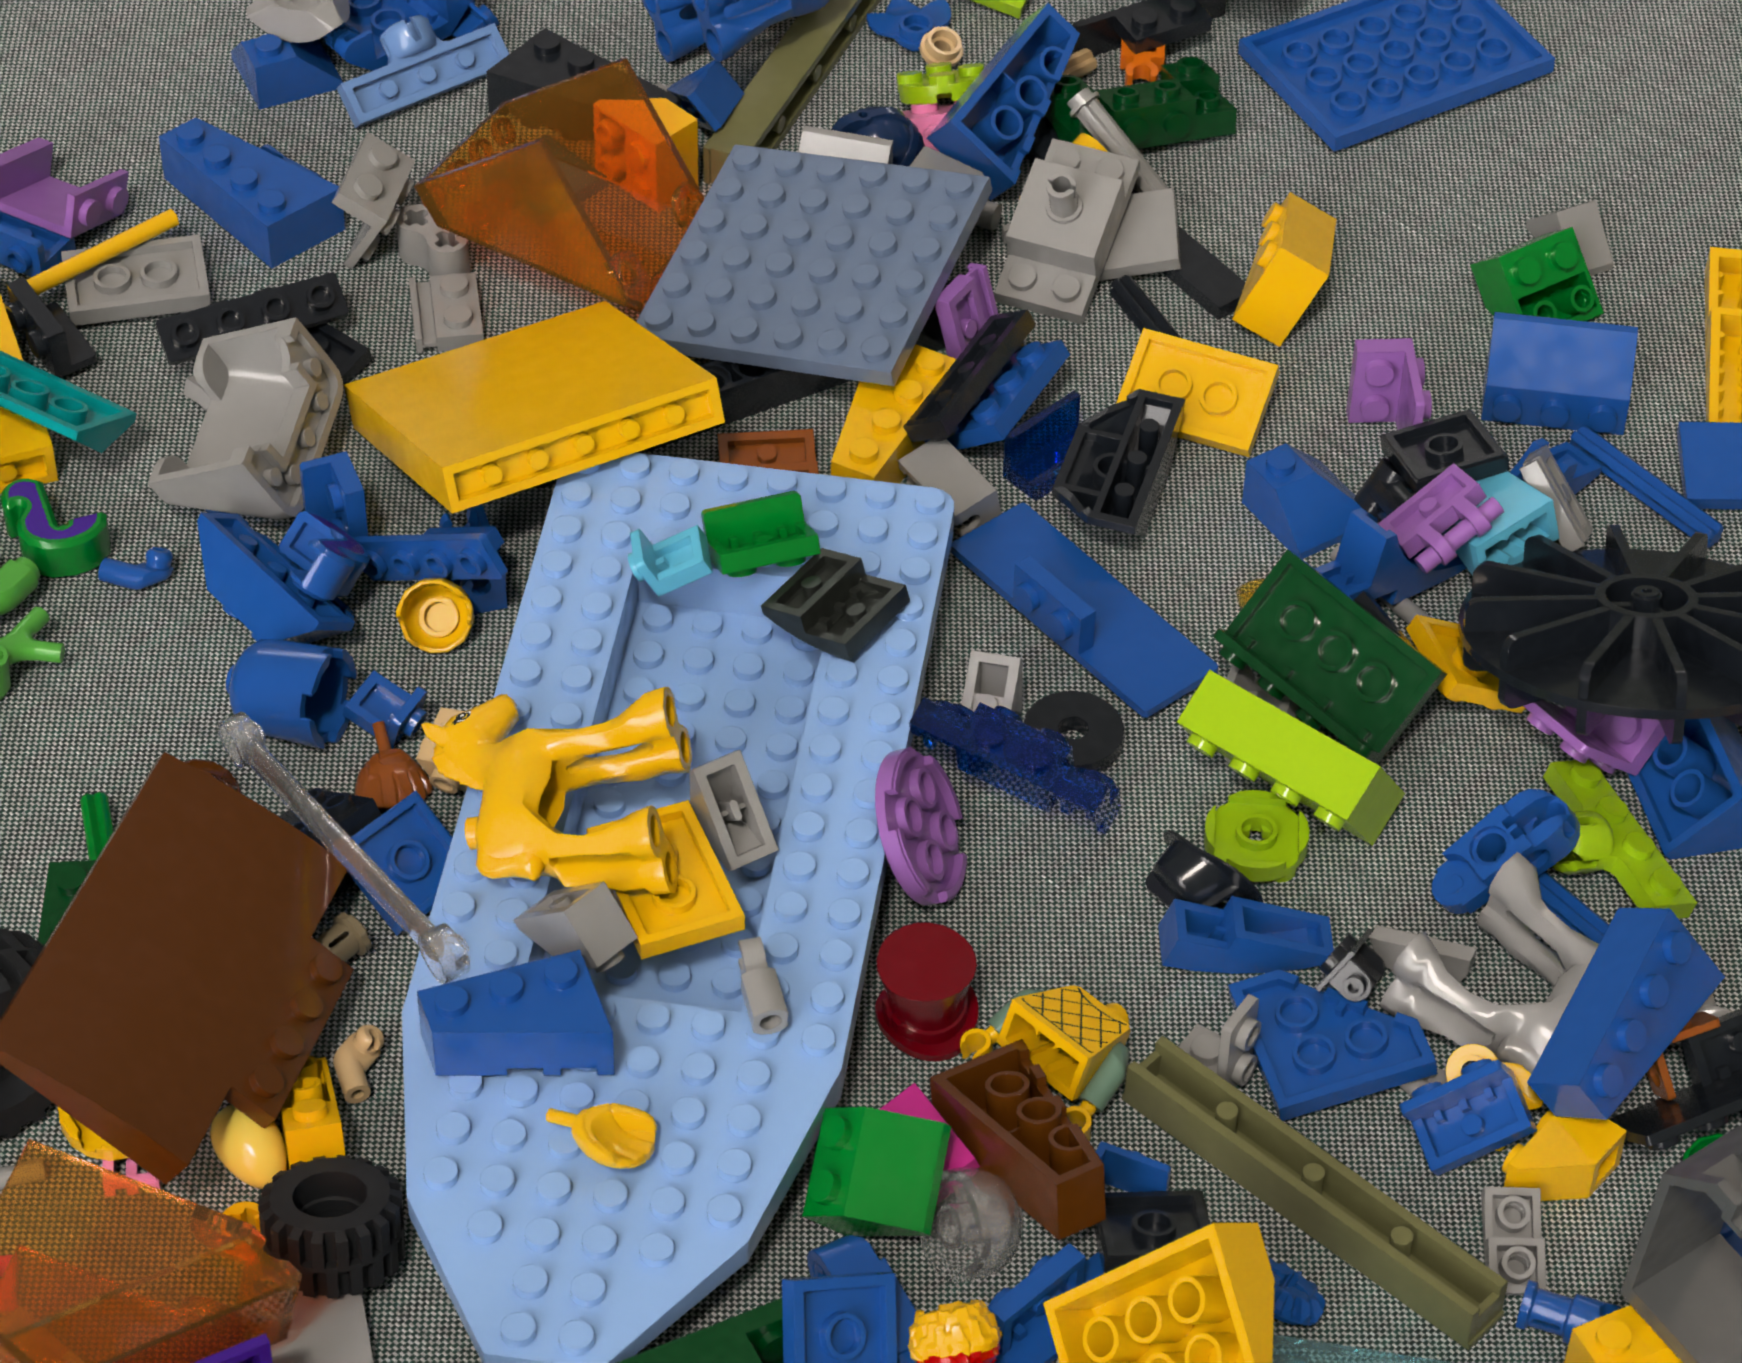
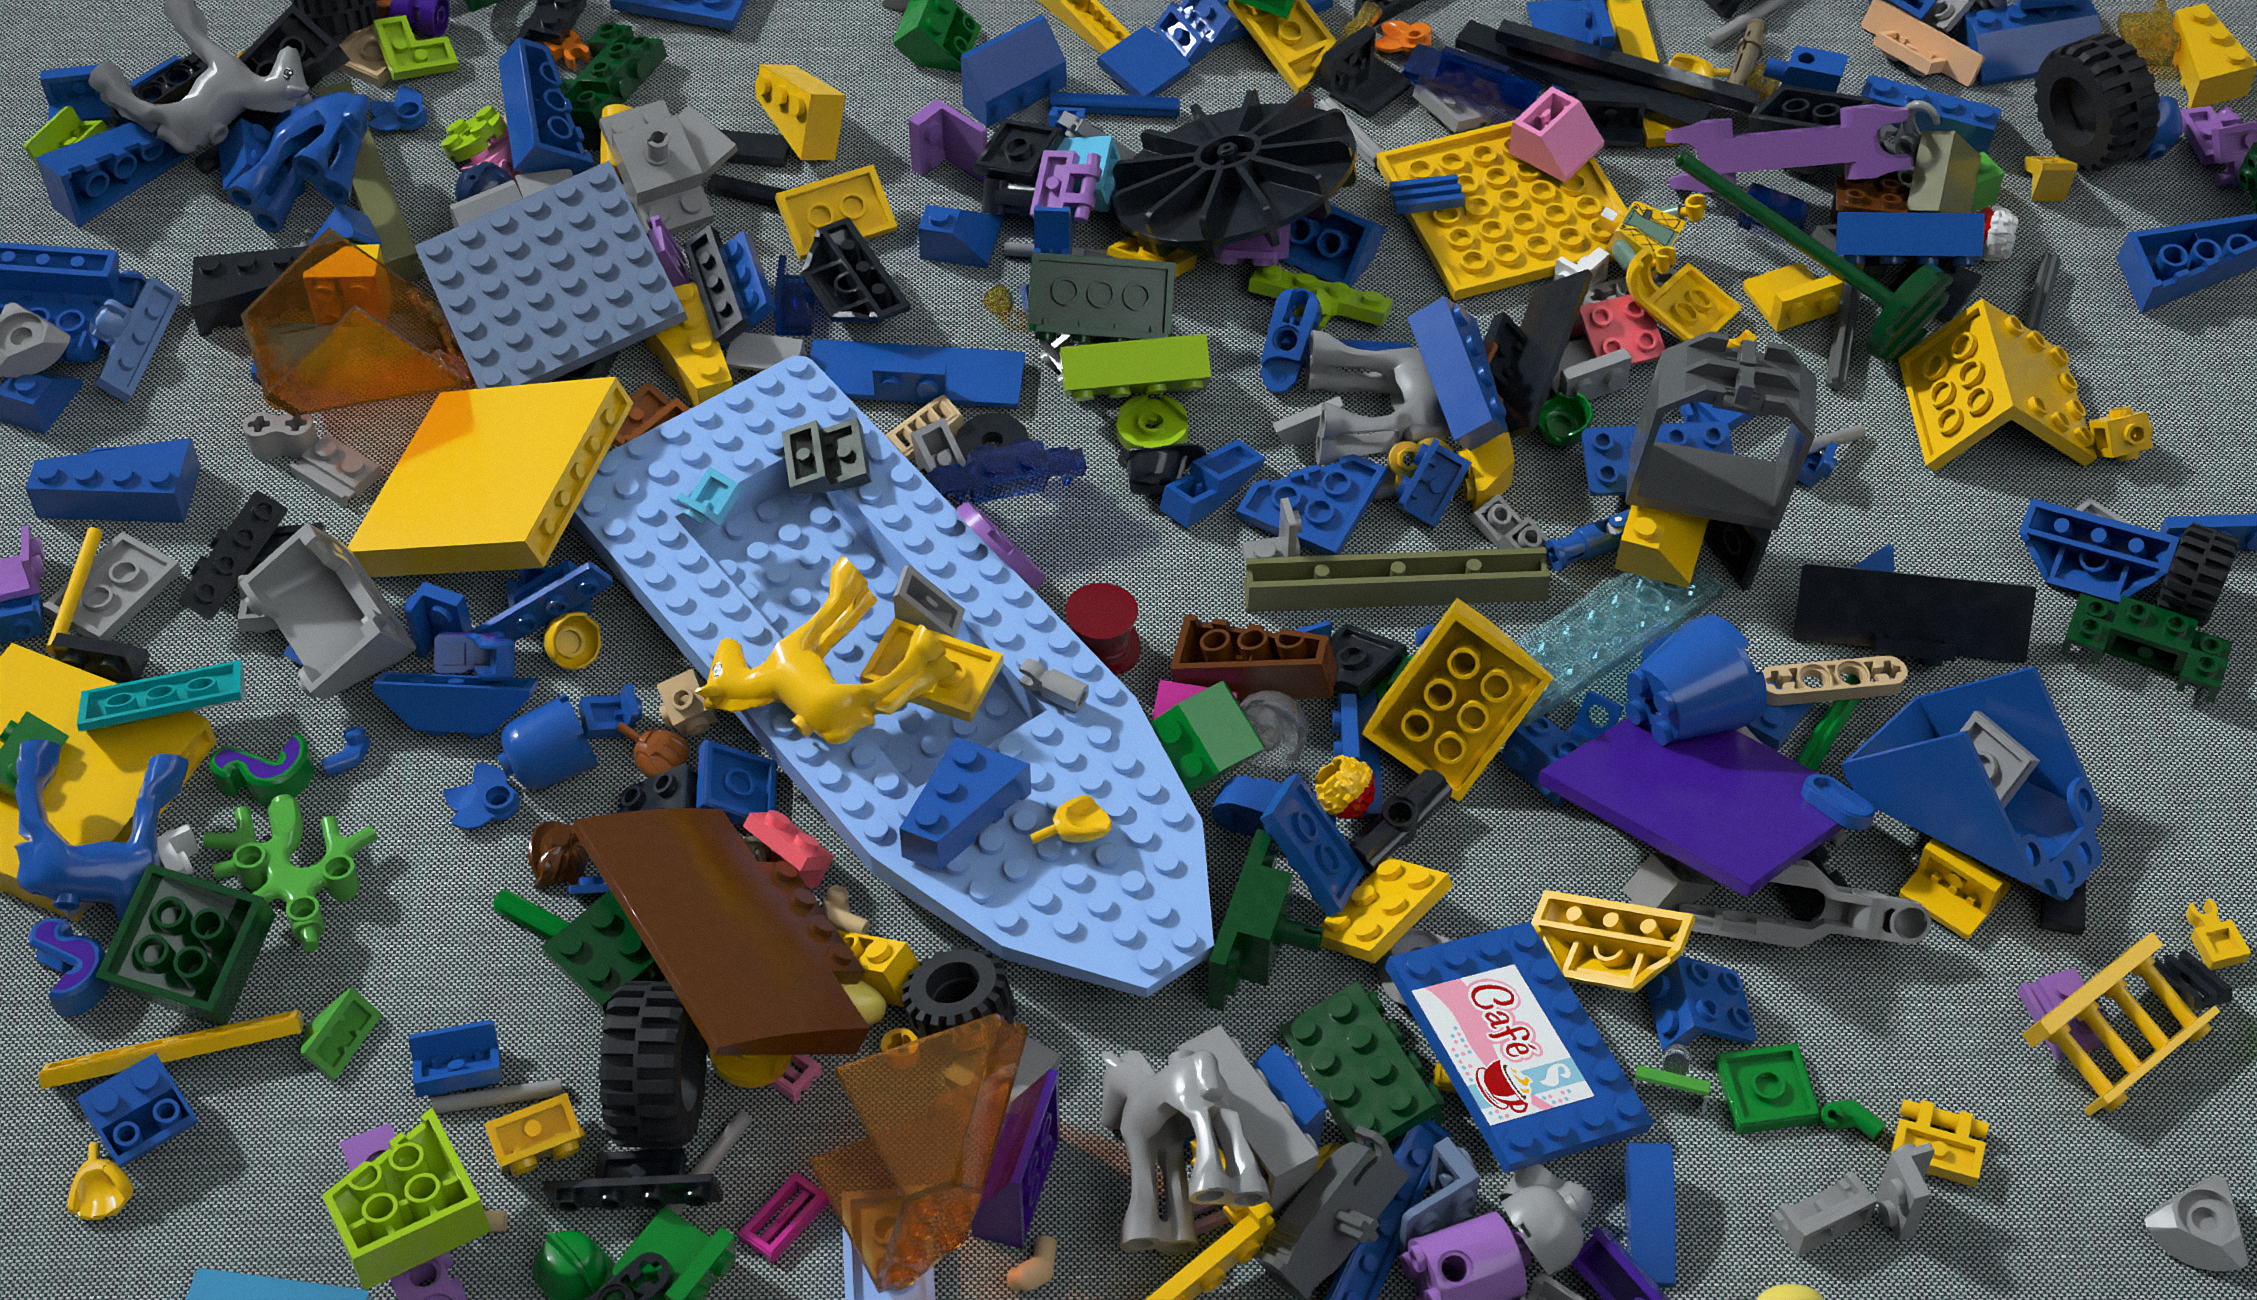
camera: 45 degrees left, 5 degrees up
clear piece [217,711,471,984] -> none
light grey bracket [332,132,415,269] -> none
light grey slope [513,882,638,973] -> none
green bracket [701,491,821,577] -> none
tan plate [919,26,963,67] -> none
yellow torso [960,985,1131,1141] -> none
light grey axle [1067,87,1168,193] -> none
black hinge [1315,928,1385,1002] -> none
none -> blue plate [443,763,520,830]
none -> coral bracket [743,810,835,889]
none -> tan slope [885,395,963,461]

